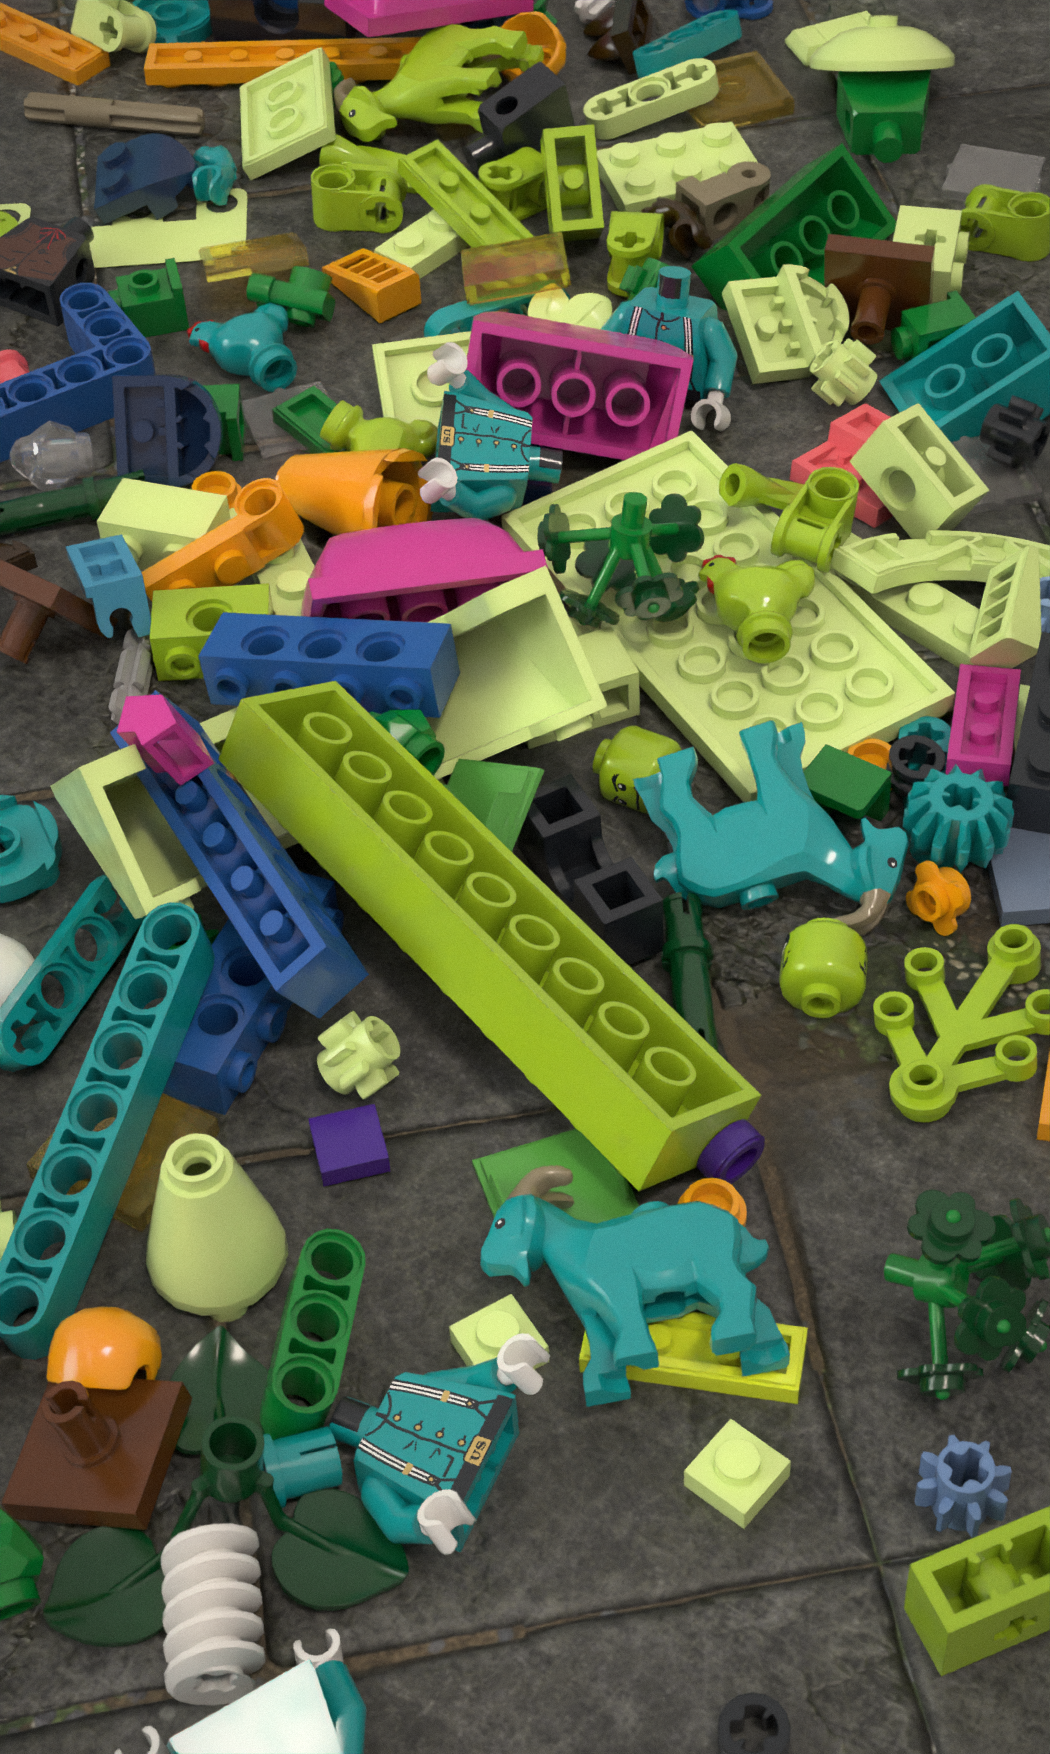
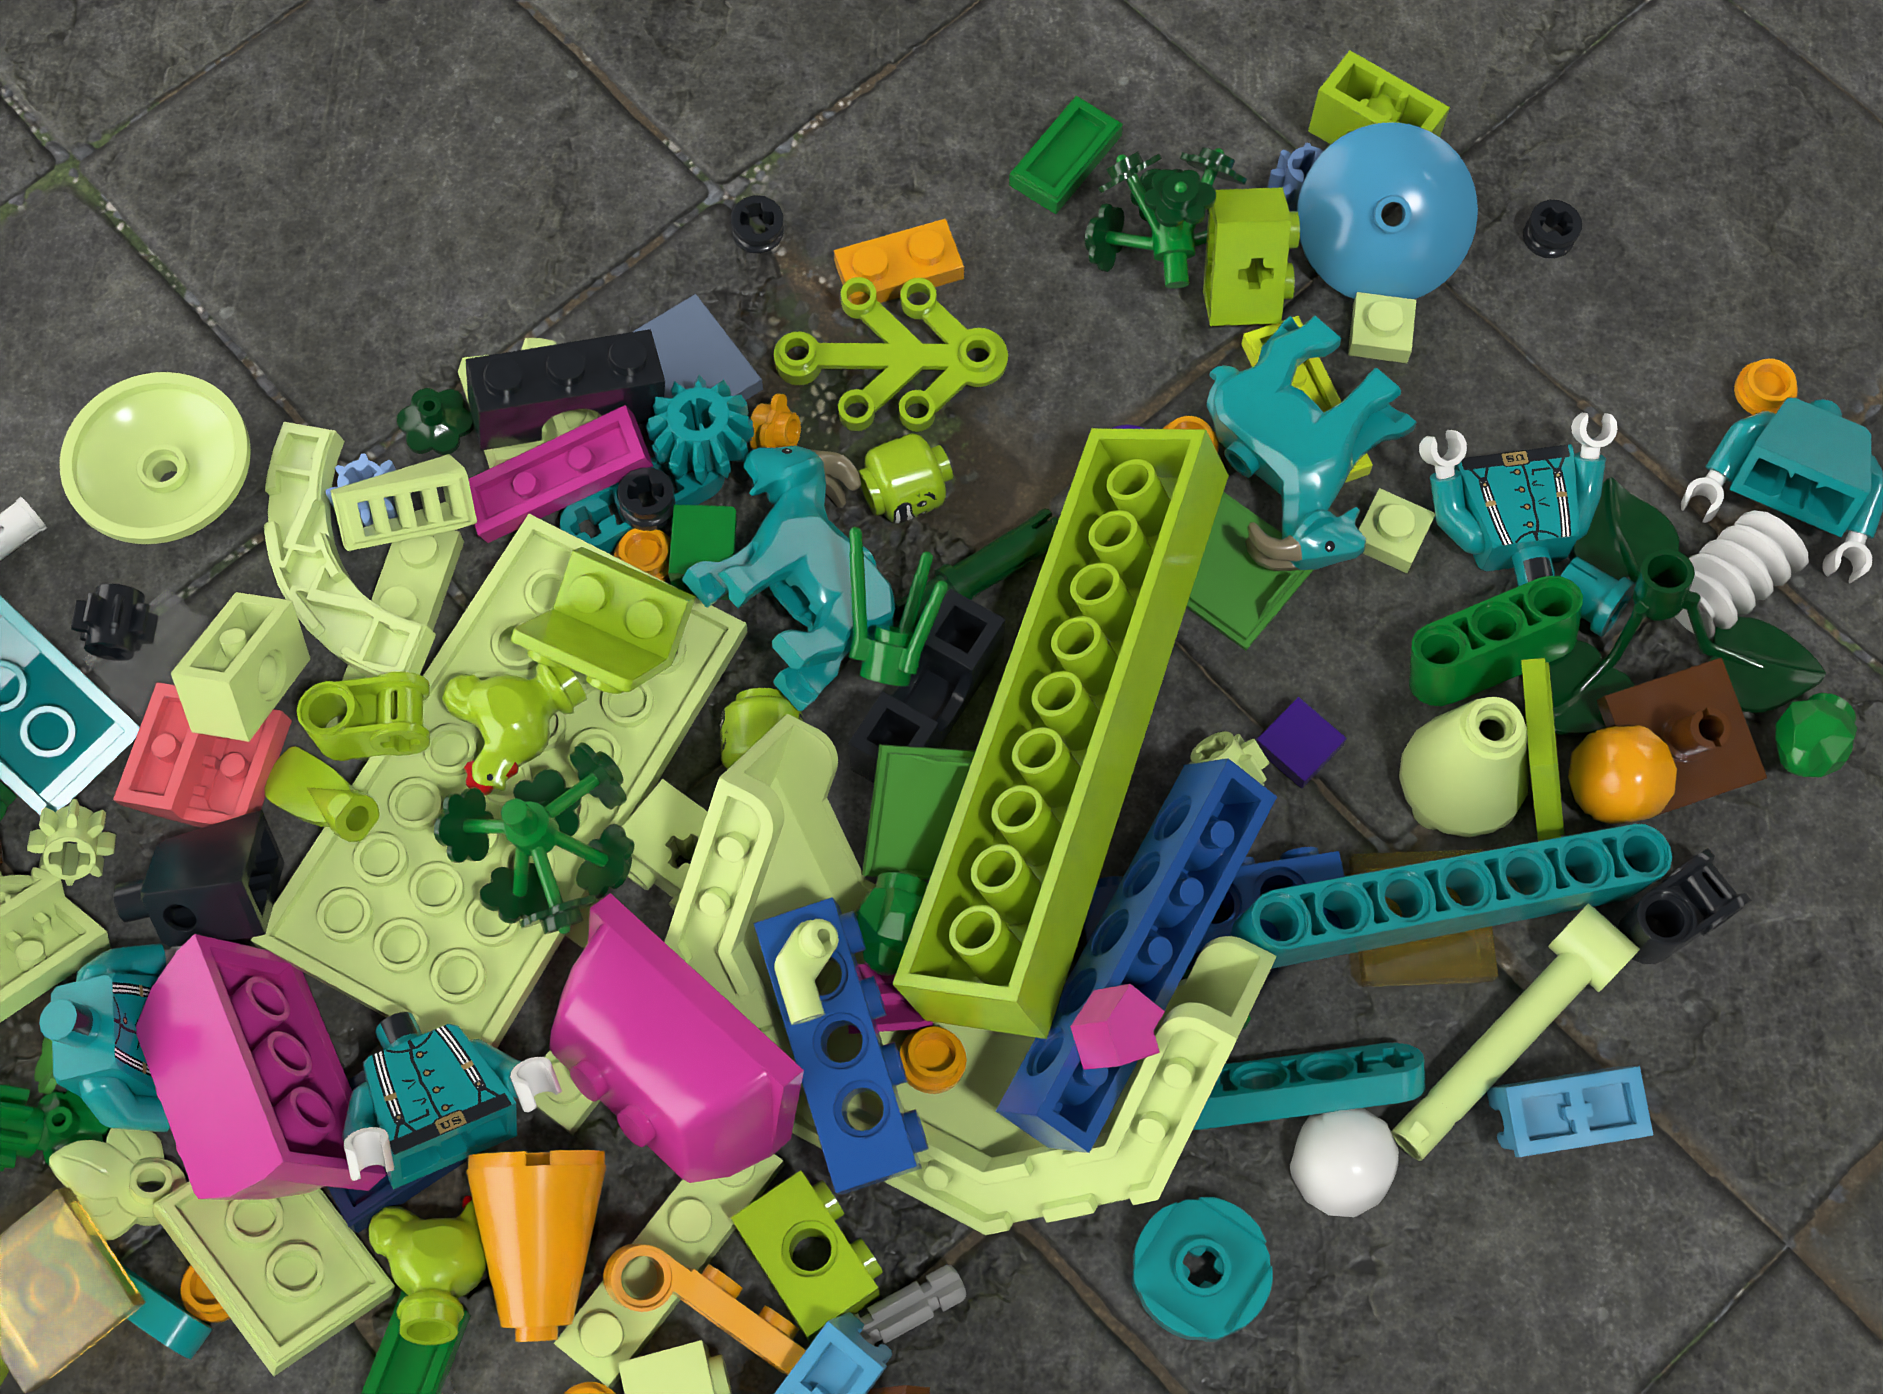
camera: 125 degrees left, 20 degrees up
none -> black torso [114,810,285,947]
none -> lime bracket [510,547,696,694]
none -> yellowish green arm [774,919,839,1025]
none -> green plant [849,527,948,686]
none -> lime brick [1203,187,1300,326]
none -> dark azure dish [1297,123,1478,299]
none -> lime tile [1521,658,1564,842]

